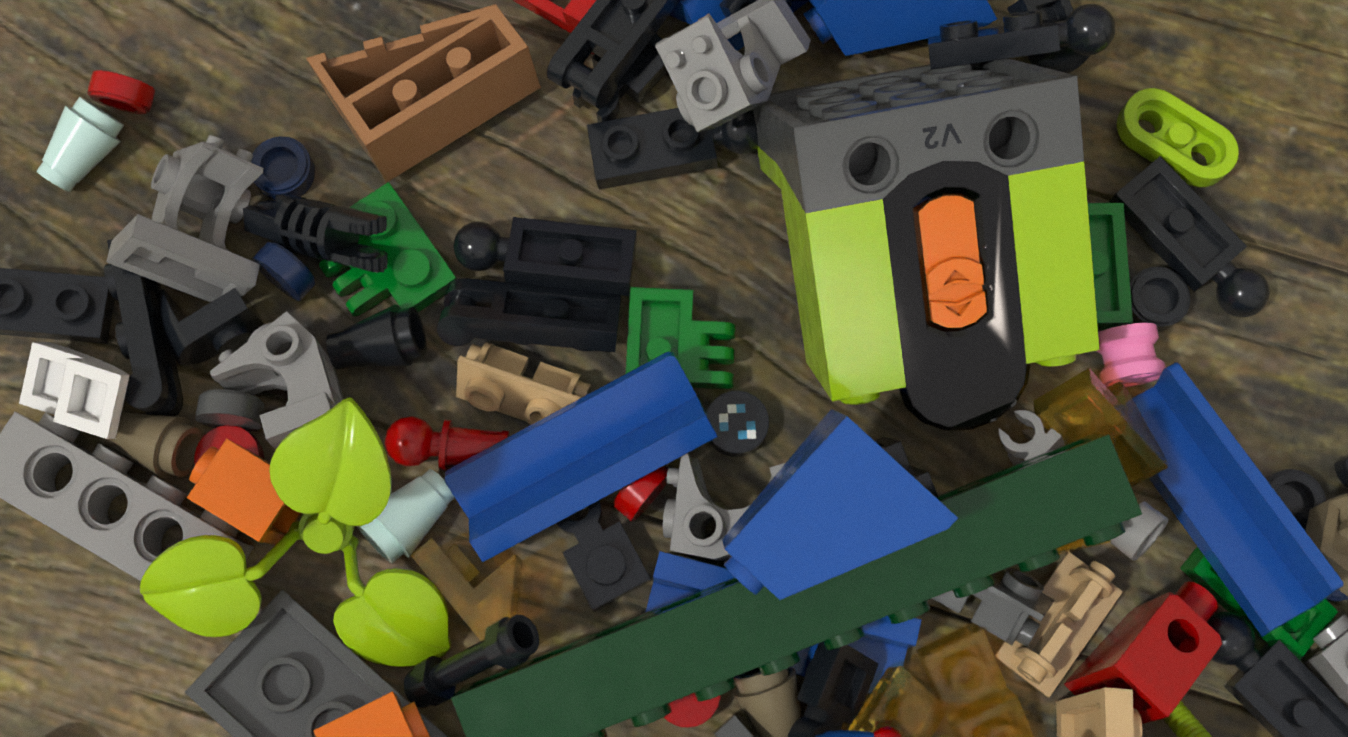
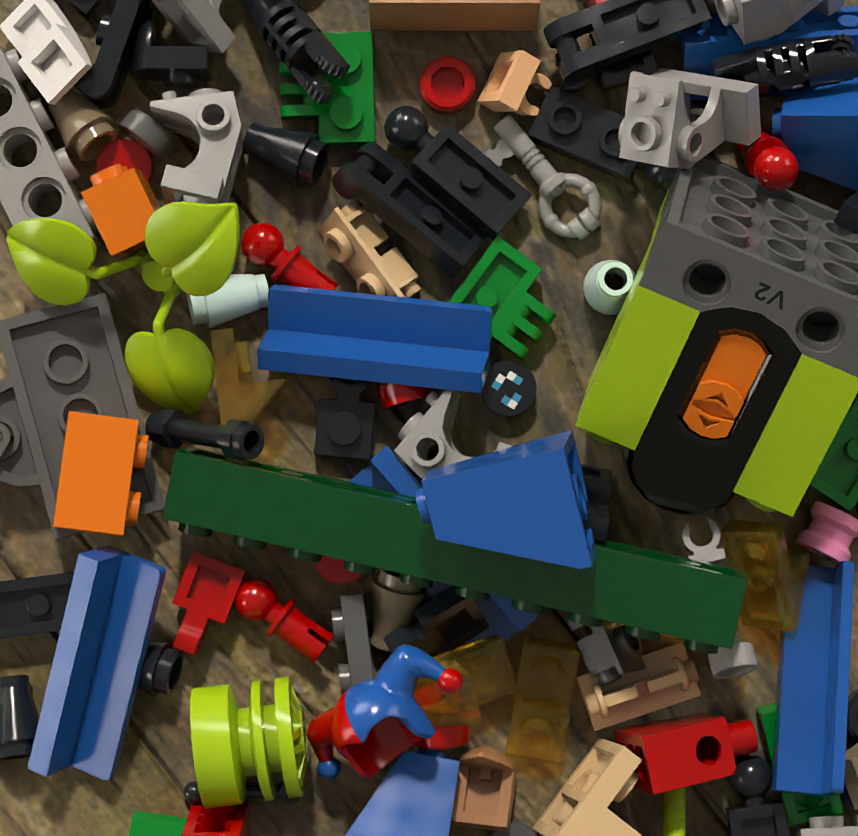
camera: 30 degrees right, 10 degrees up
dark blue tile [252,242,315,301] -> none
none -> red tile [420,56,475,115]
none -> light nougat tile [477,50,552,116]
none -> light grey piece [484,115,602,240]
none -> light aqua cone [583,260,636,315]
none -> red pin [734,125,799,192]

